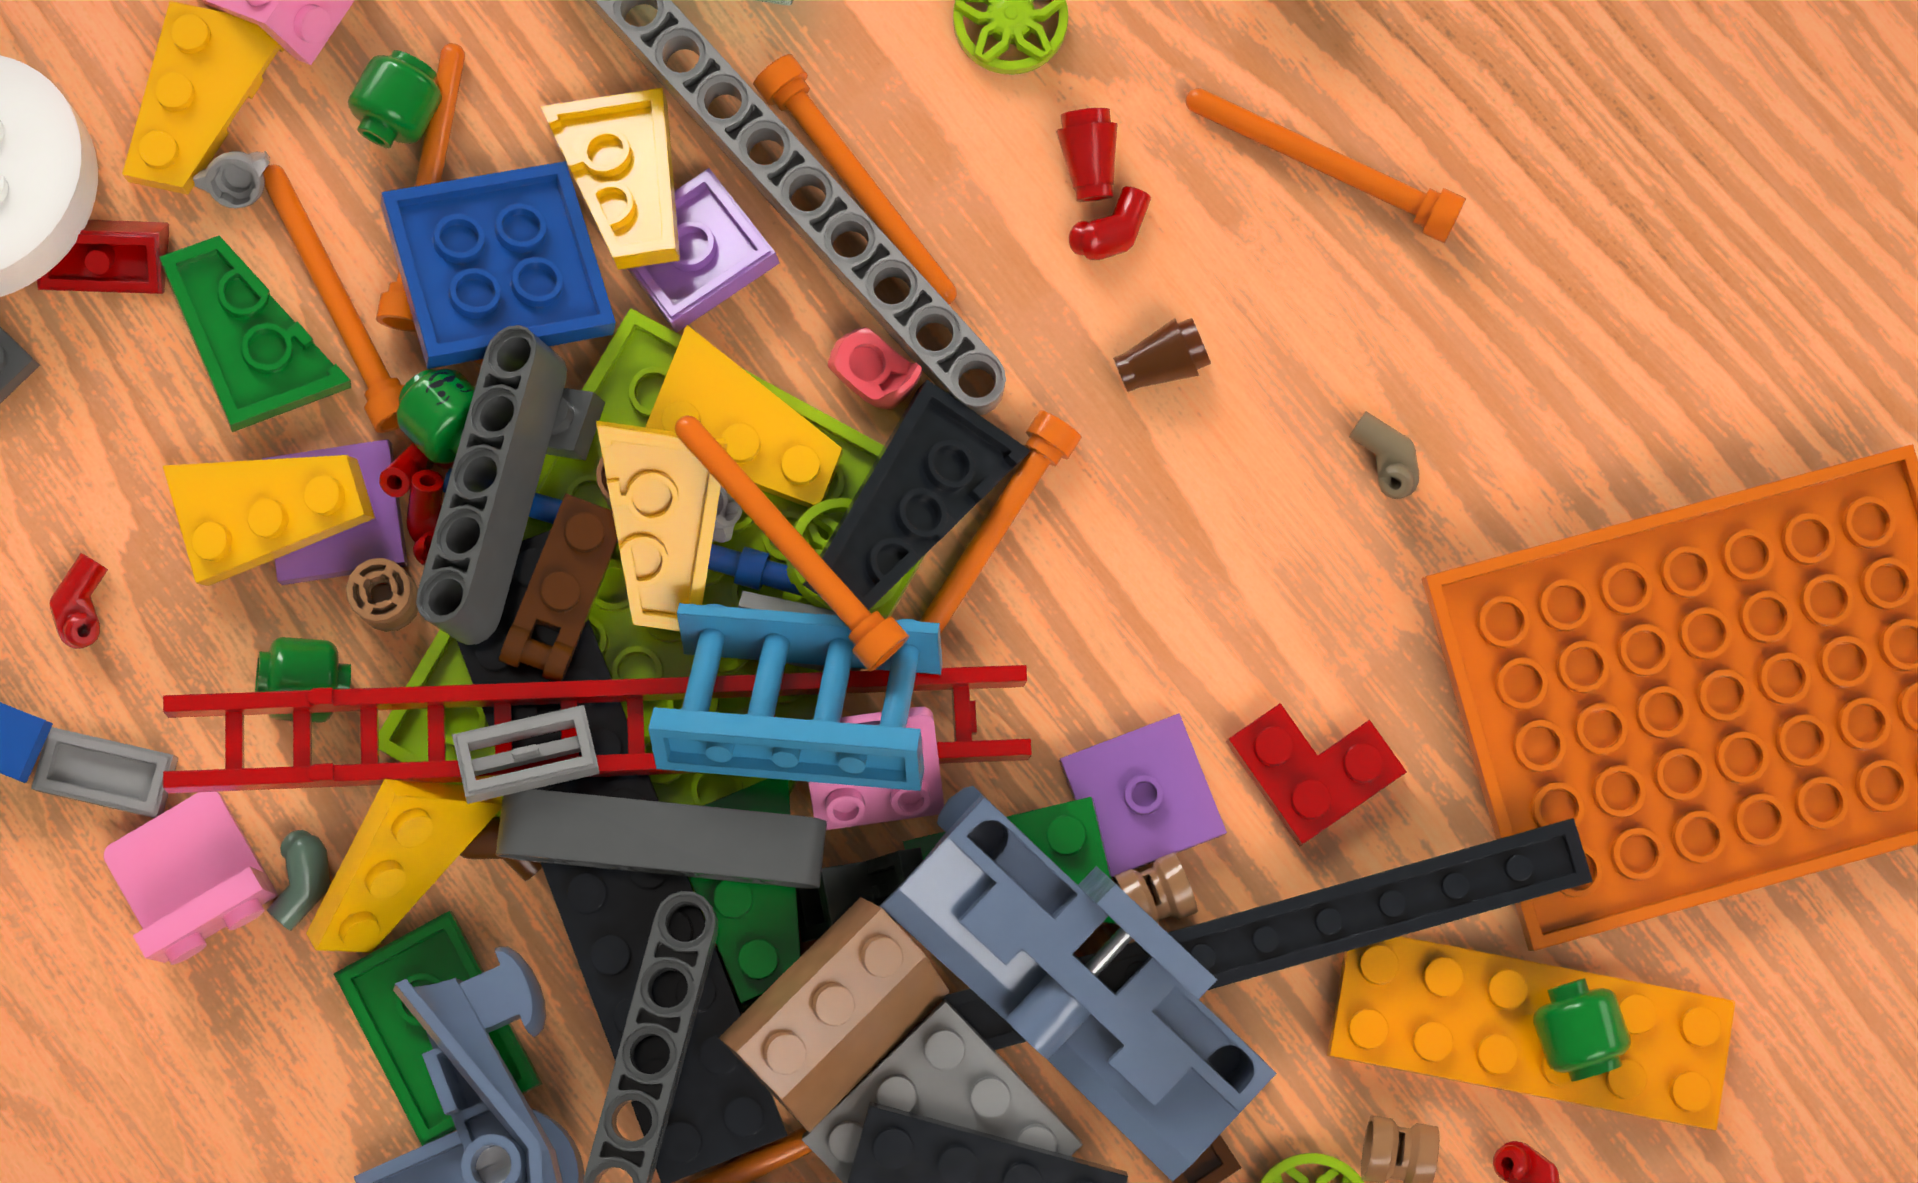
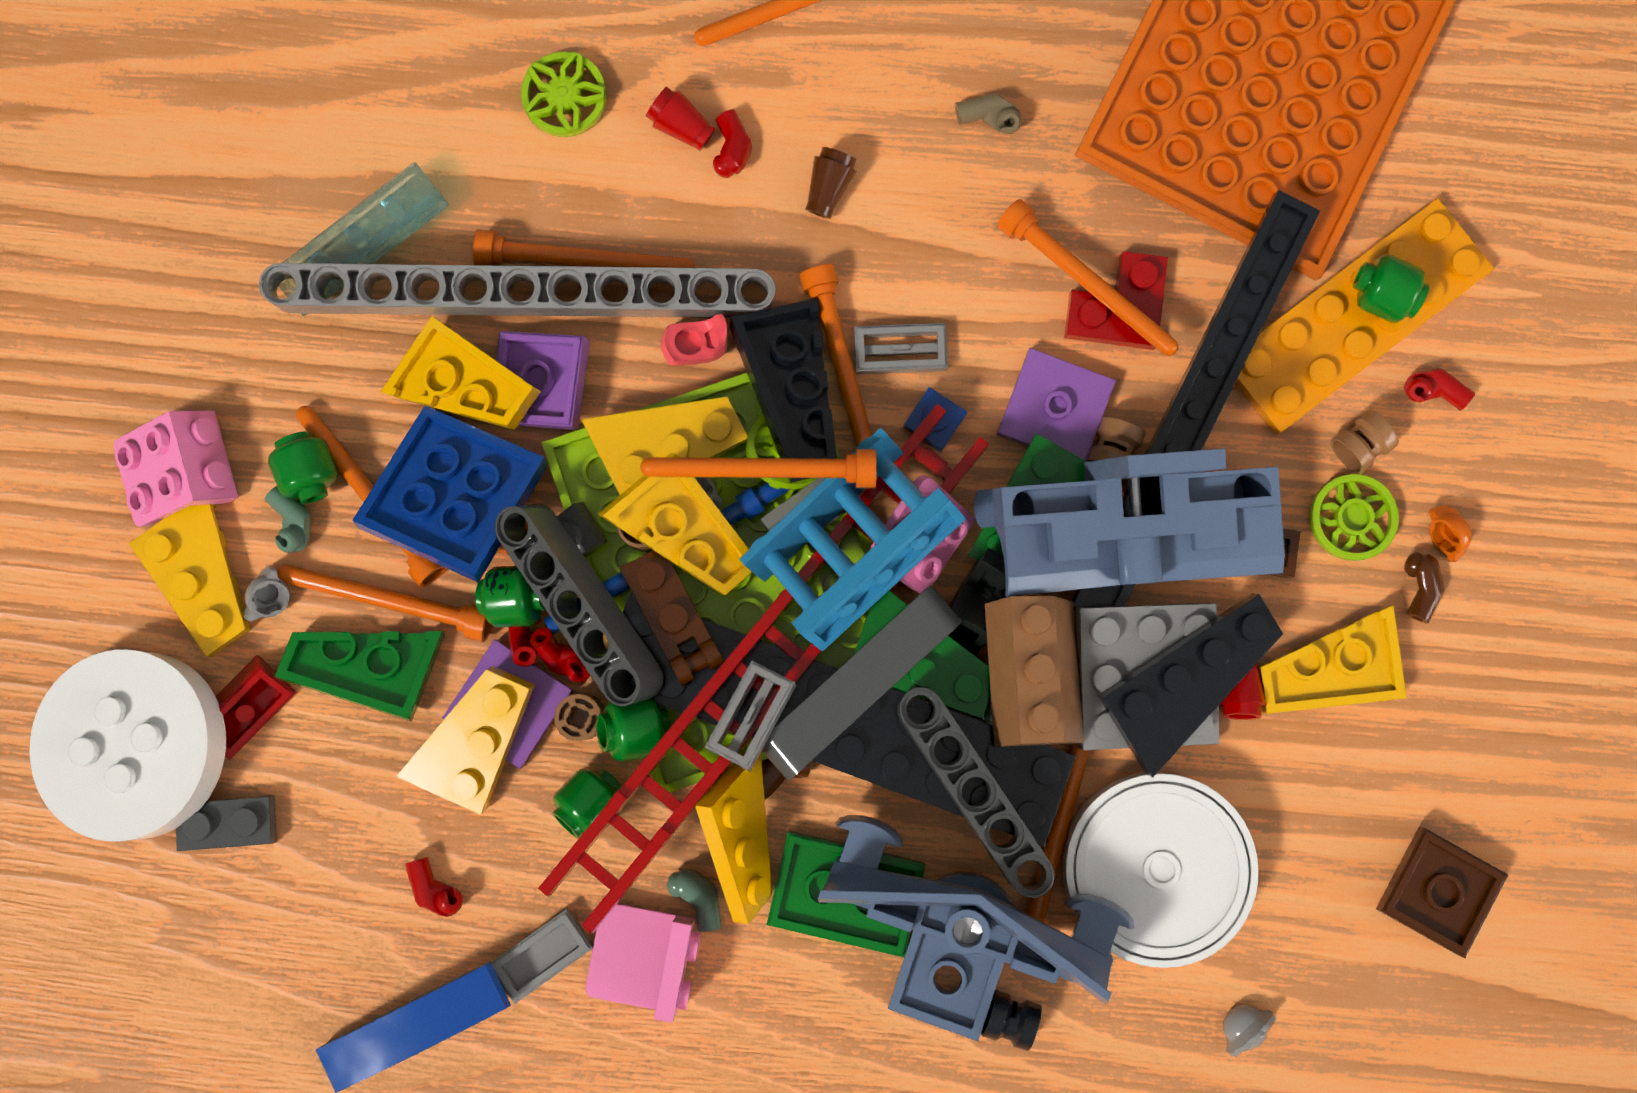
camera: 45 degrees left, 5 degrees up
none -> sand green arm [265,486,311,553]
none -> green head [596,698,671,762]
none -> light grey tile [854,323,948,375]
none -> blue plate [903,387,967,452]
none -> orange piece [997,199,1178,356]

